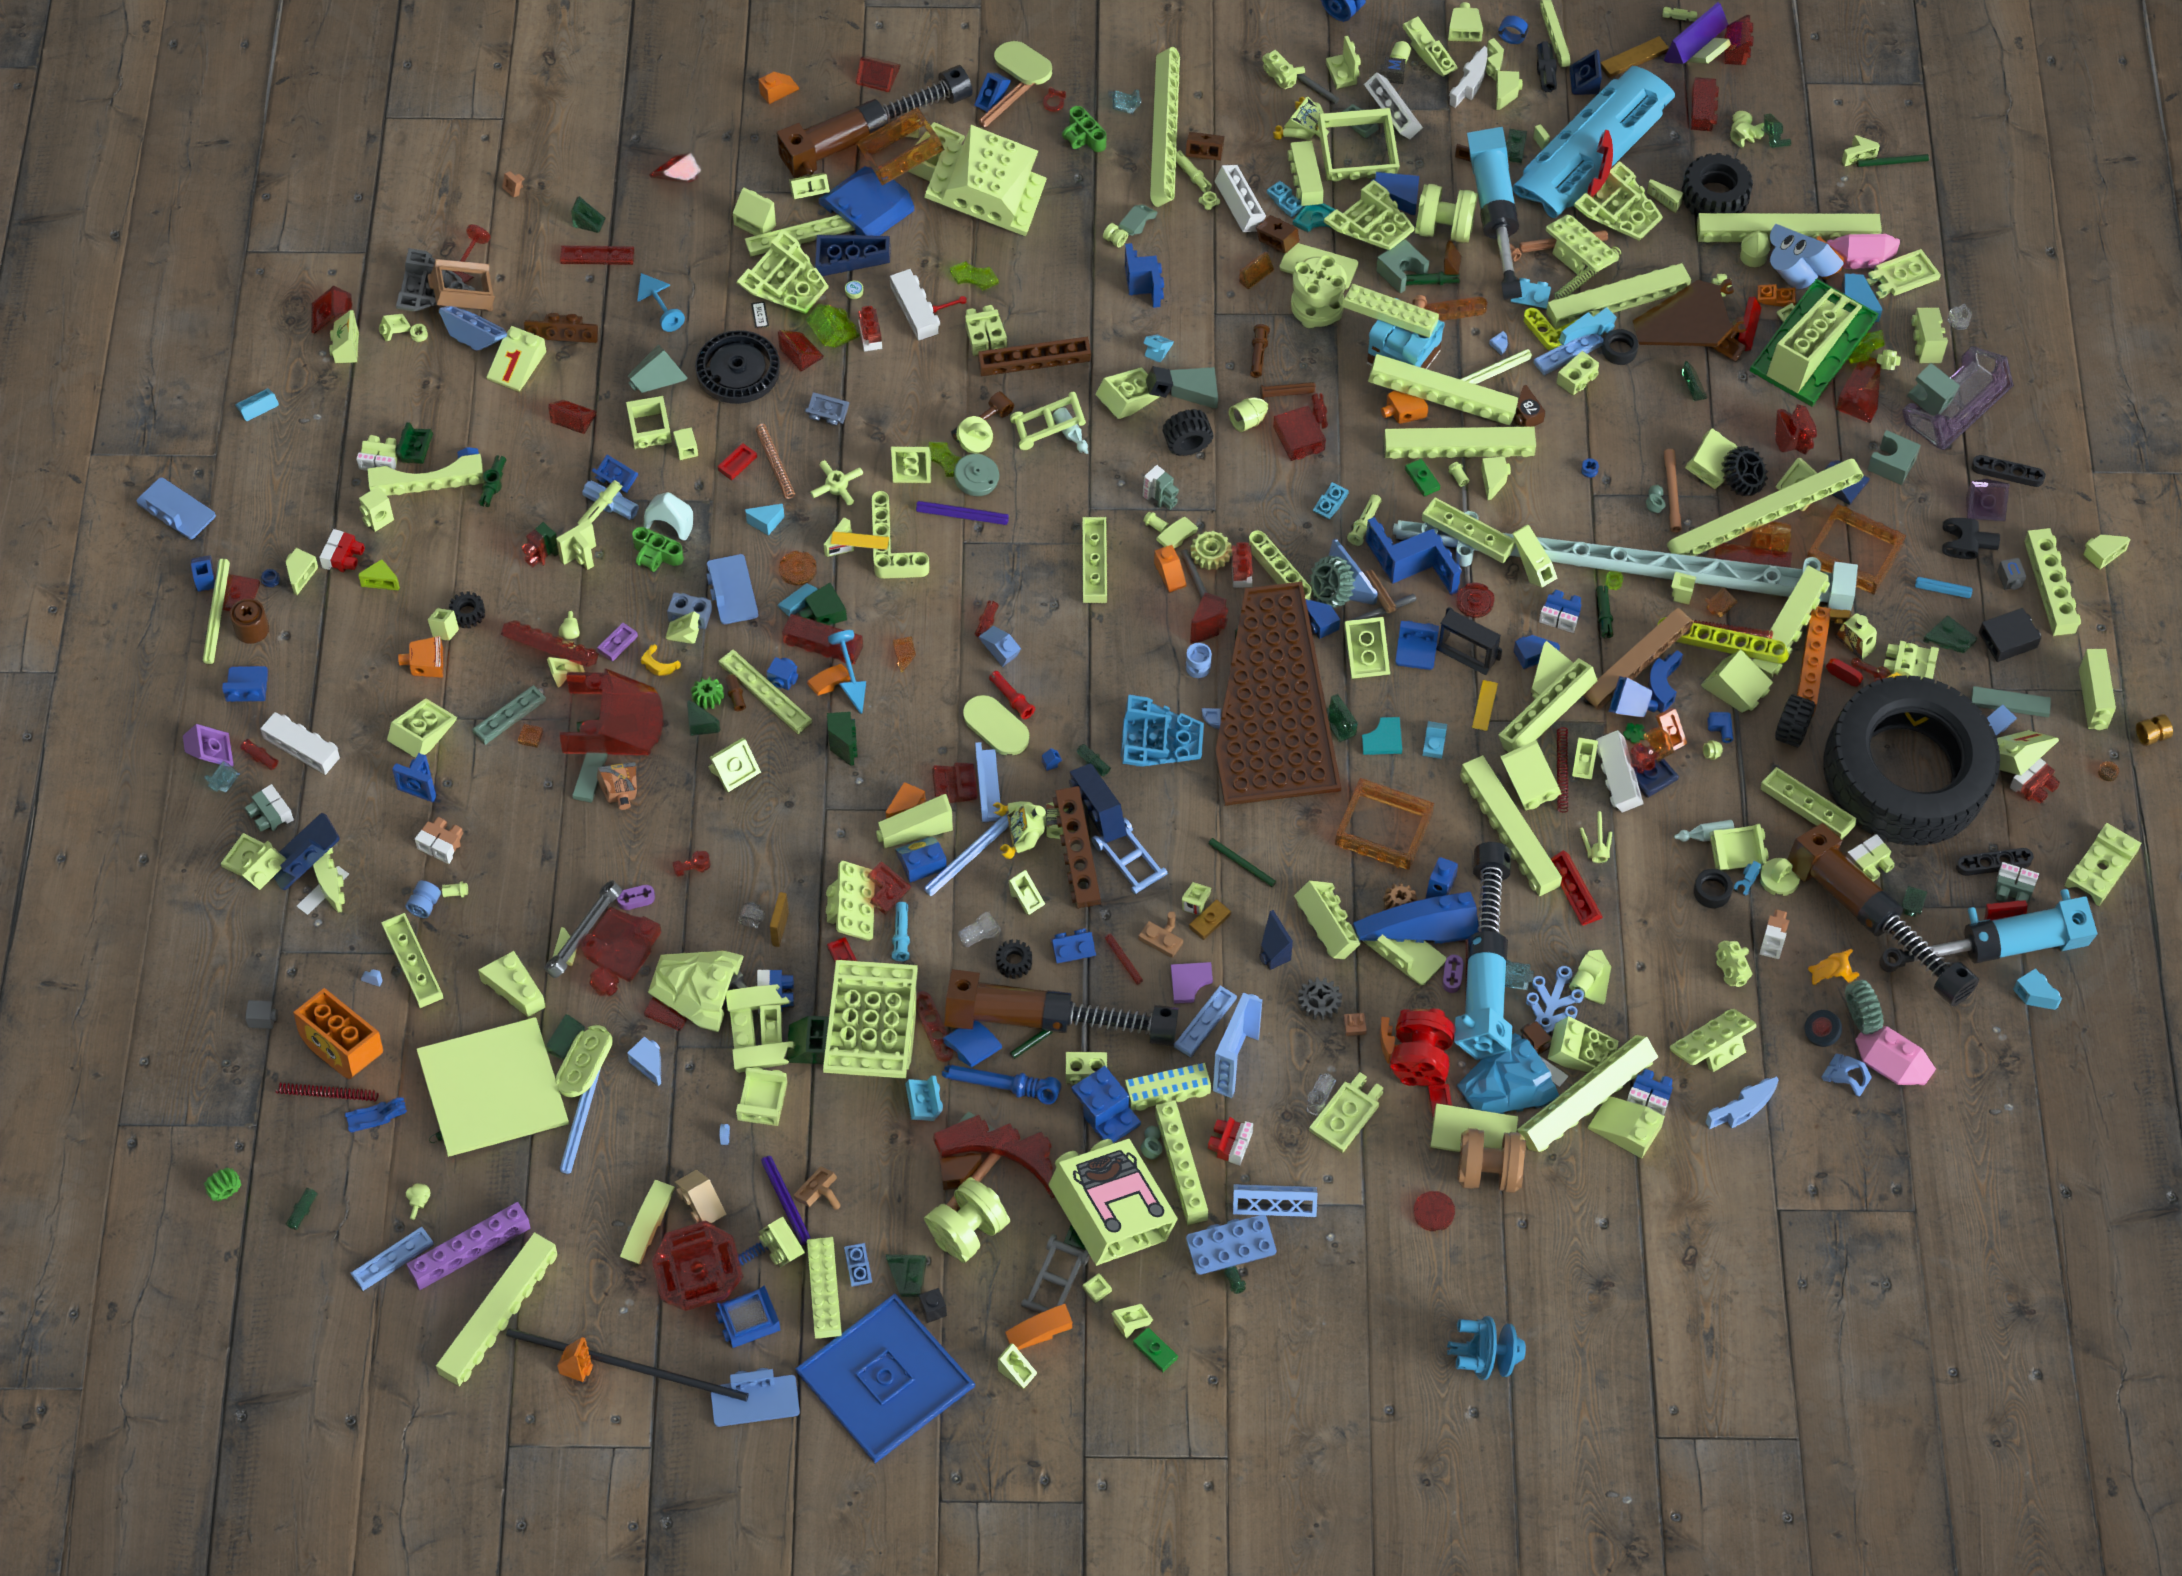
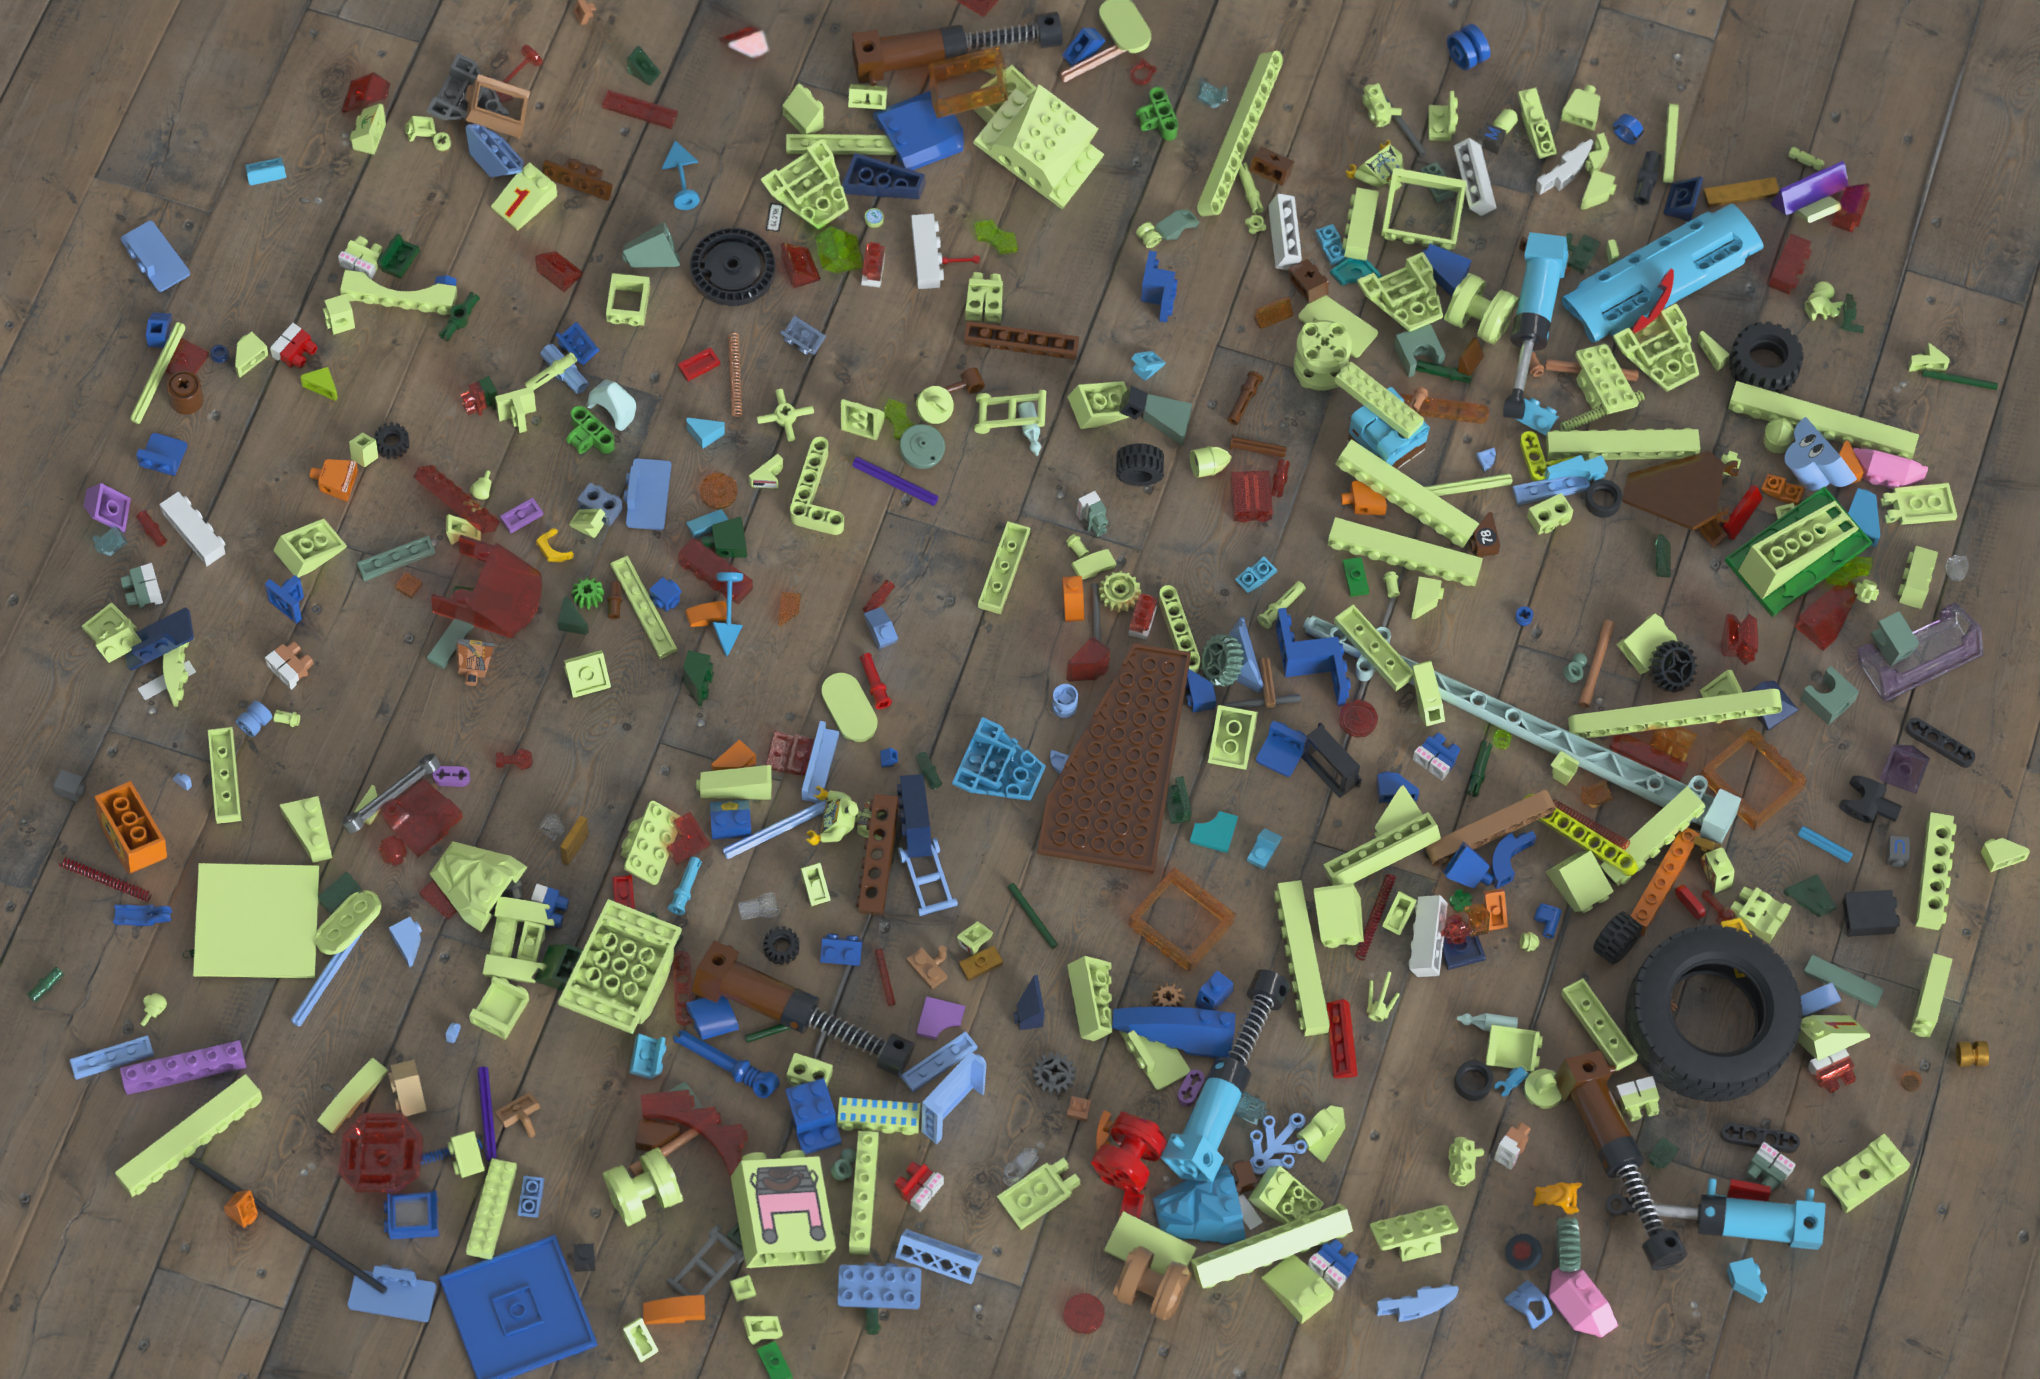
camera: 15 degrees right, 5 degrees up
yellowish green brick [673,427,698,460] -> none
yellow sticker [831,531,889,550] -> none
clear green wing [886,1254,927,1297] -> none
yellow sticker [1472,680,1498,731] -> none

